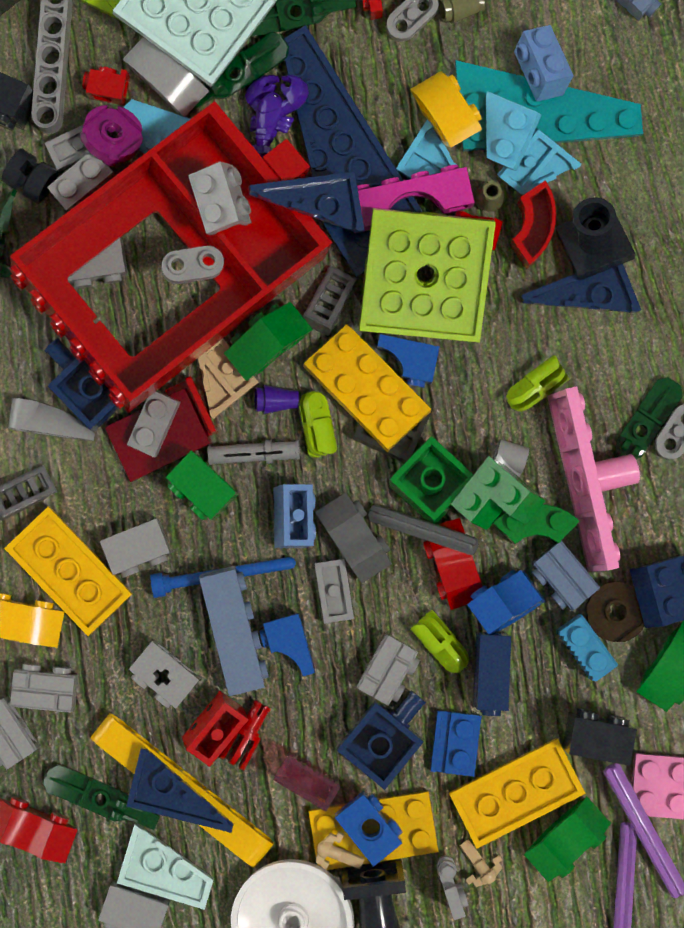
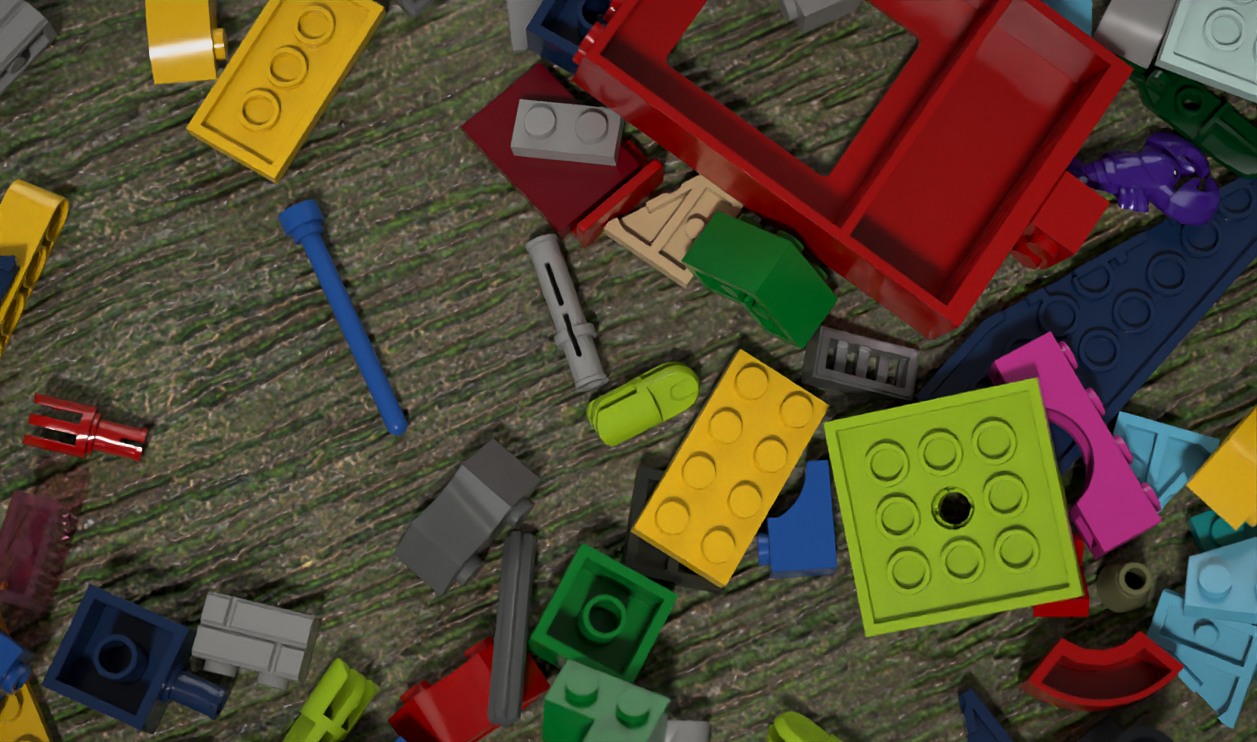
camera: 75 degrees right, 10 degrees down
light grey brick [10,664,78,713] -> none
light grey brick [100,518,172,578] -> none
light grey brick [129,640,201,709] -> none
light grey plate [161,246,224,284] -> none
green brick [166,450,239,520] -> none
red brick [182,691,249,767] -> none
light grey bracket [188,162,251,235] -> none
sand blue brick [199,566,269,696] -> none
dark blue wing [248,172,365,233] -> none
dark purple cone [254,384,299,415] -> none
blue arch [259,613,315,676] -> none
medium blue brick [273,484,316,548] -> none
light grey plate [315,559,354,624] -> none

